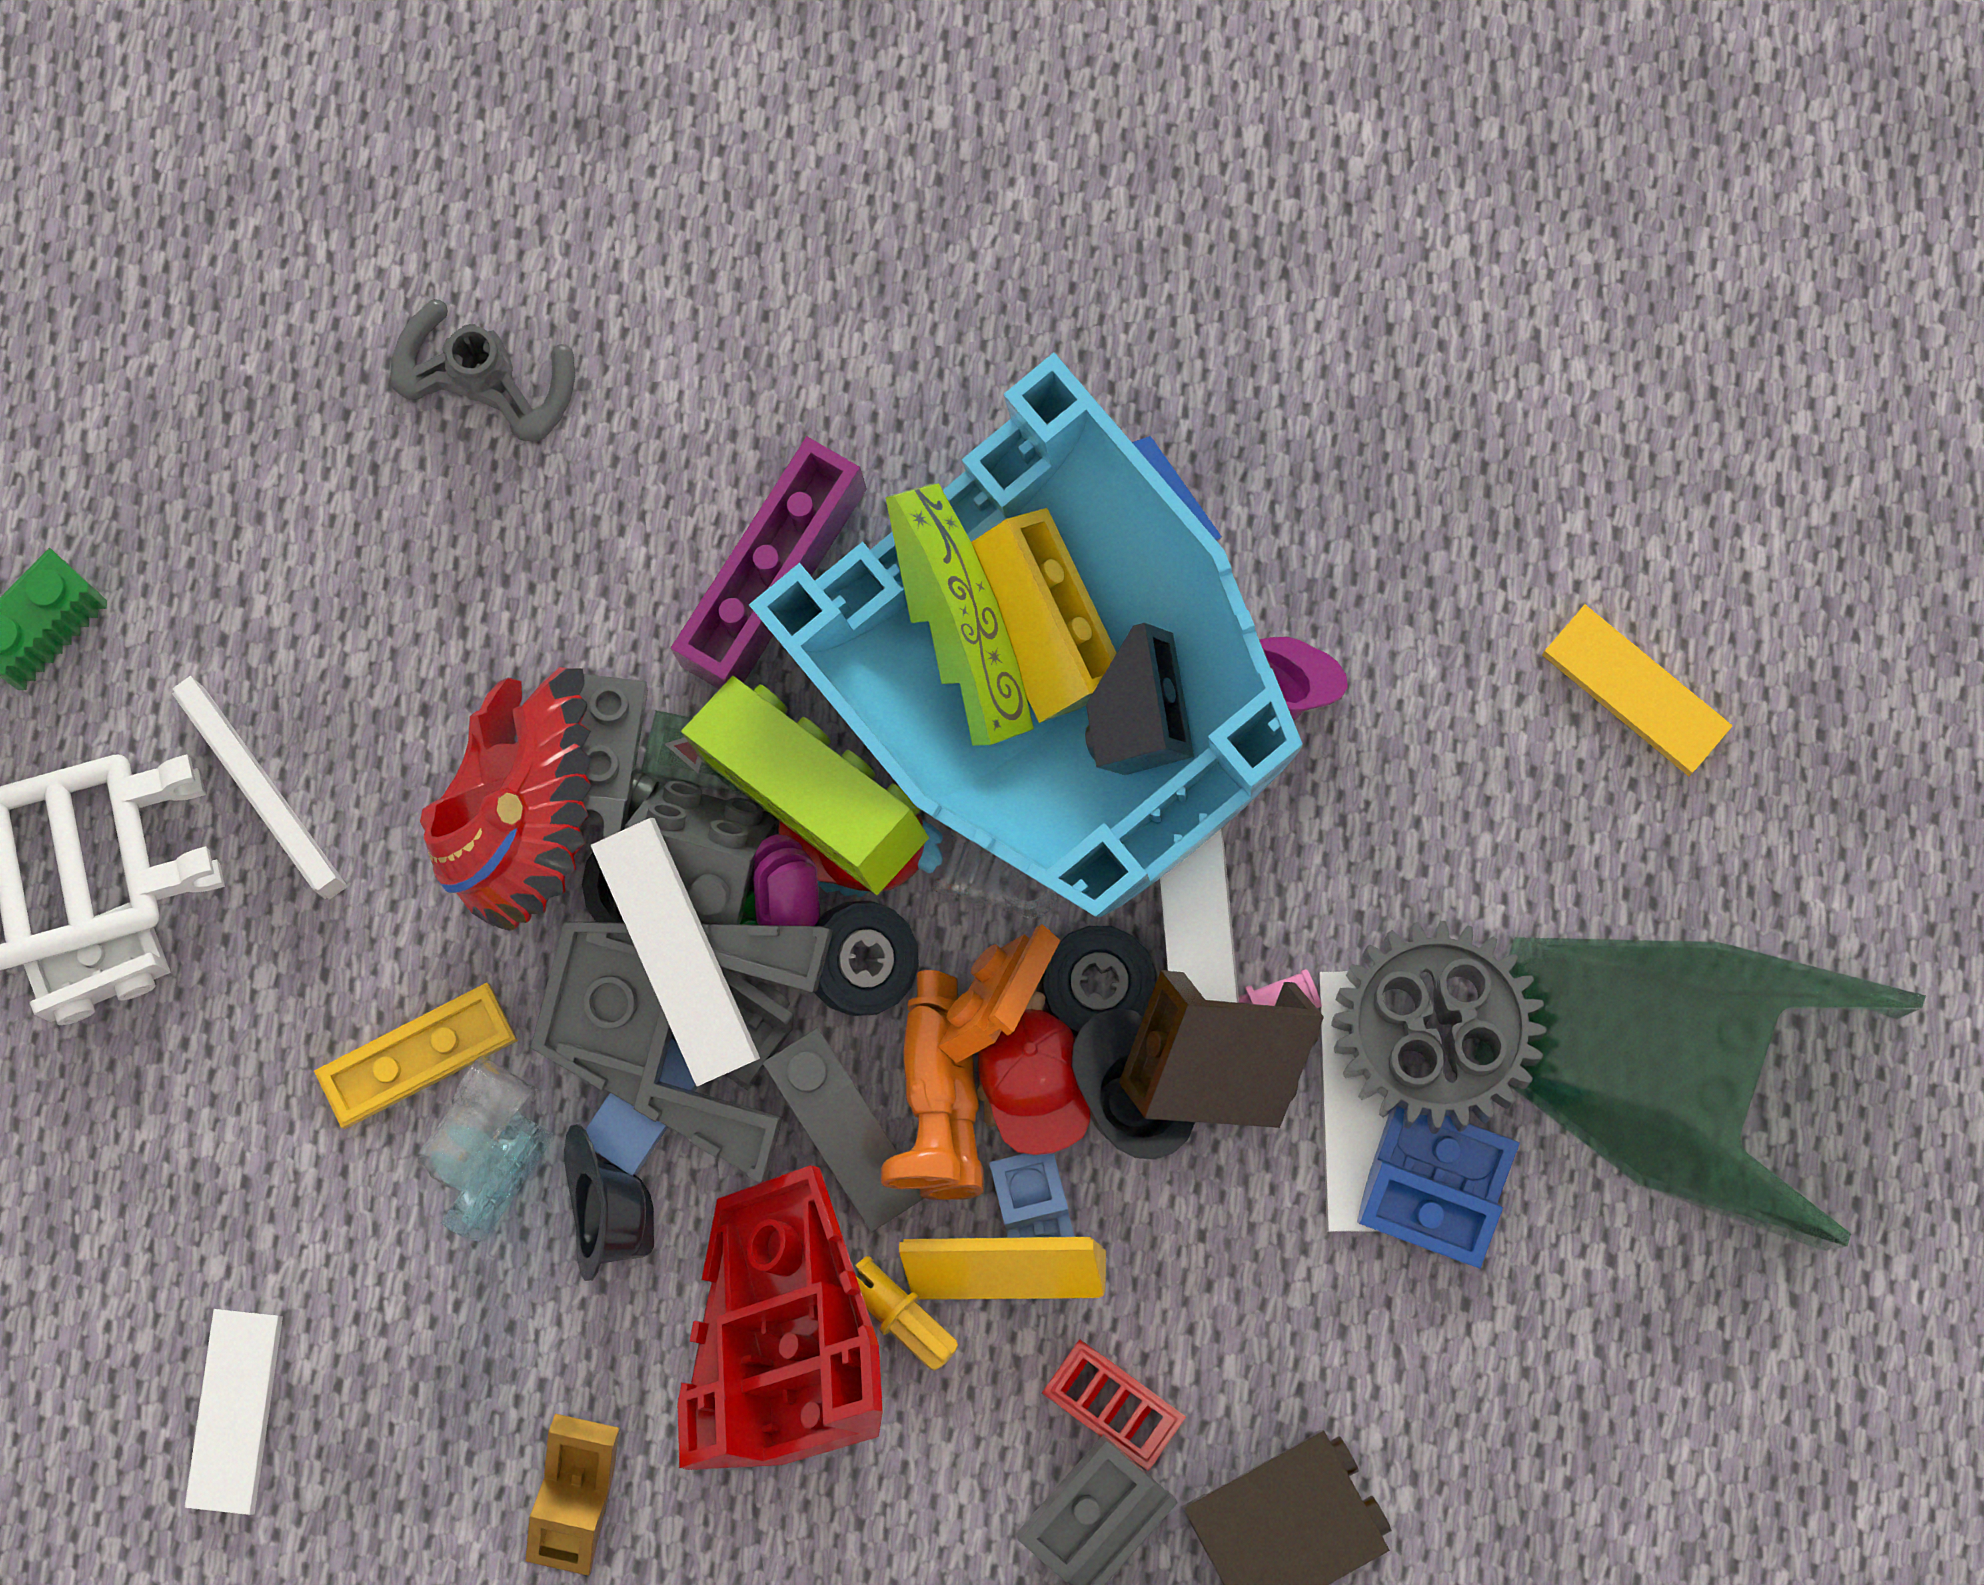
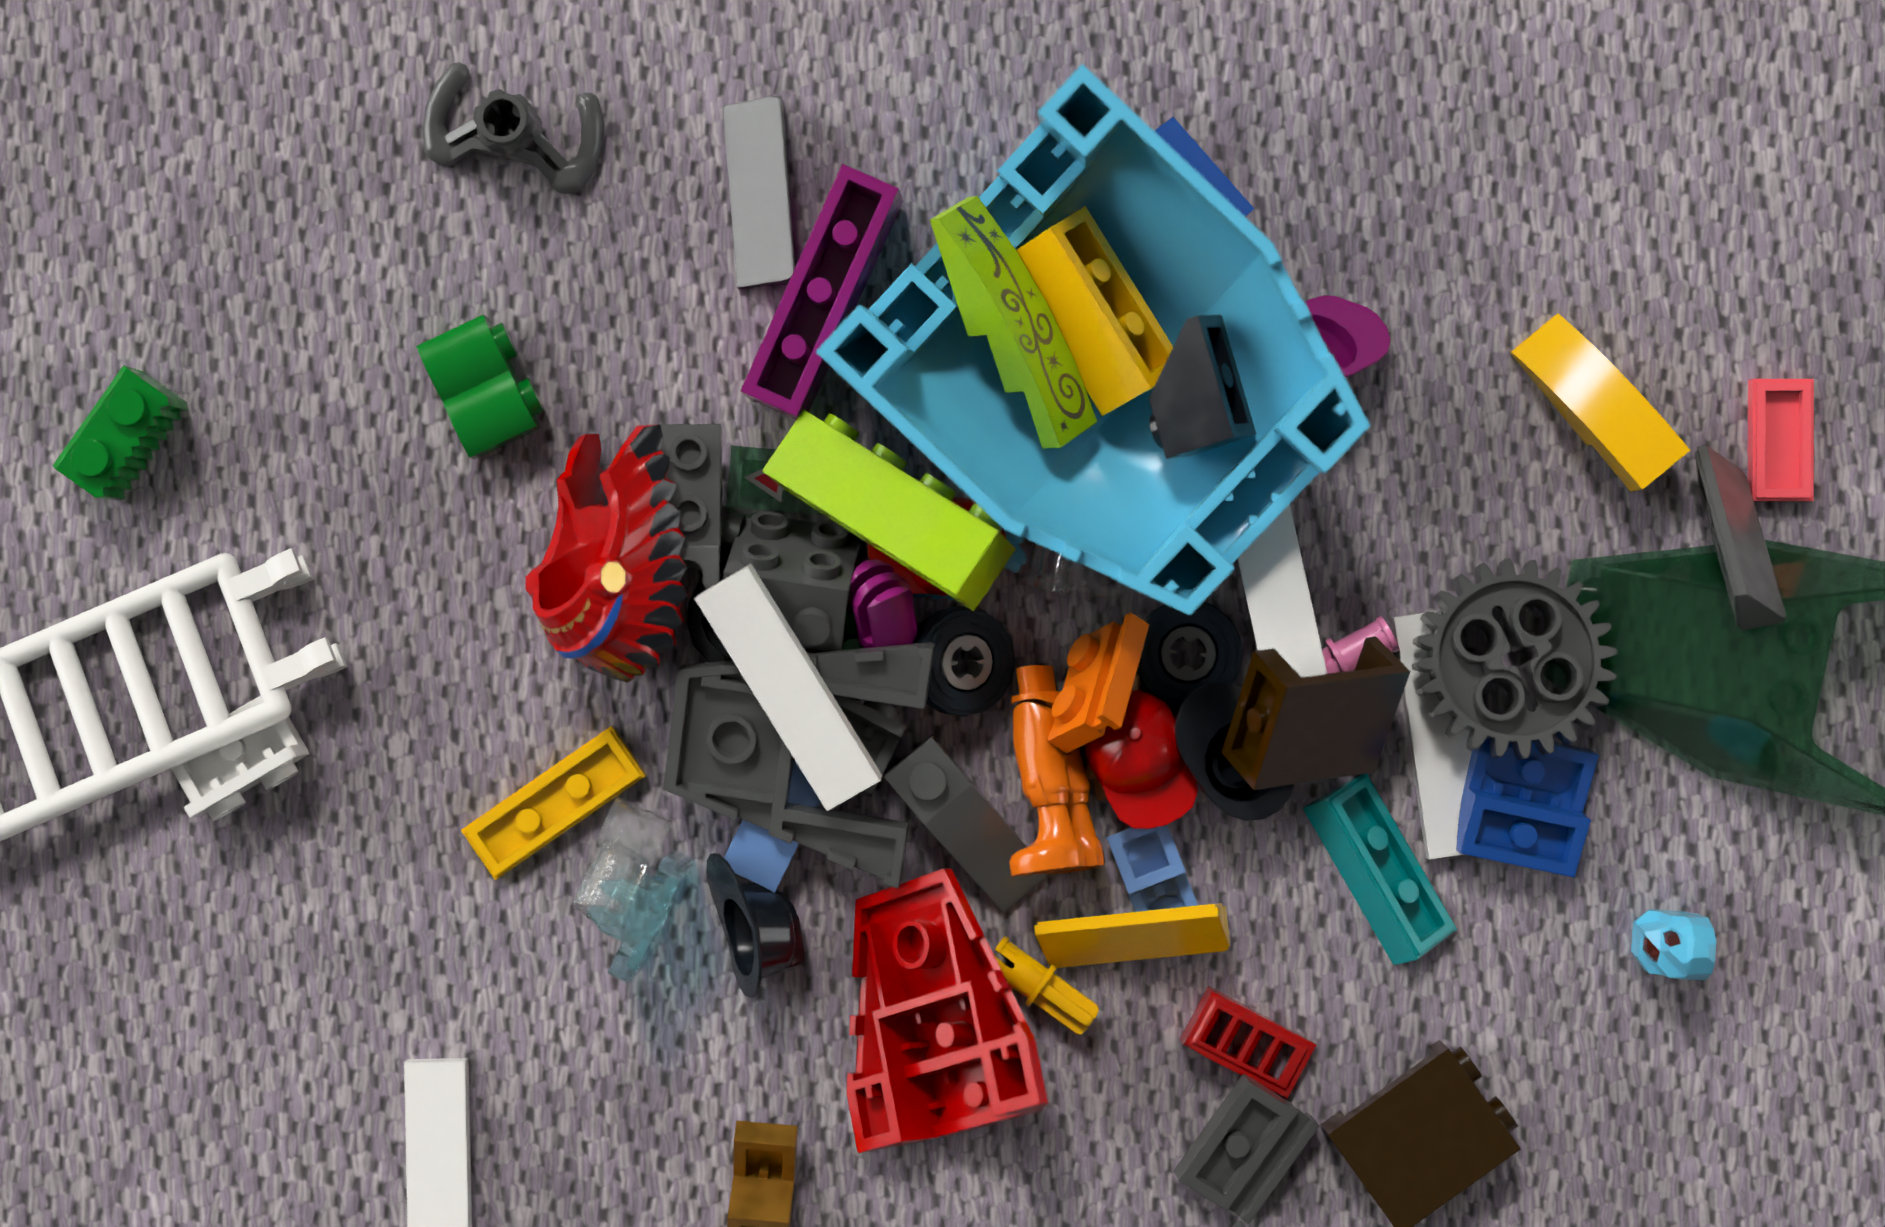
camera: 15 degrees left, 10 degrees up
white tile [172,676,348,900] -> none
yellow tile [1542,604,1733,777] -> none
none -> green brick [416,315,545,459]
none -> slope [723,96,797,289]
none -> teal slope [1303,773,1458,965]
none -> yellow slope [1510,313,1690,492]
none -> medium azure rock [1631,909,1716,980]
none -> dark grey slope [1695,445,1786,631]
none -> coral tile [1748,379,1814,502]

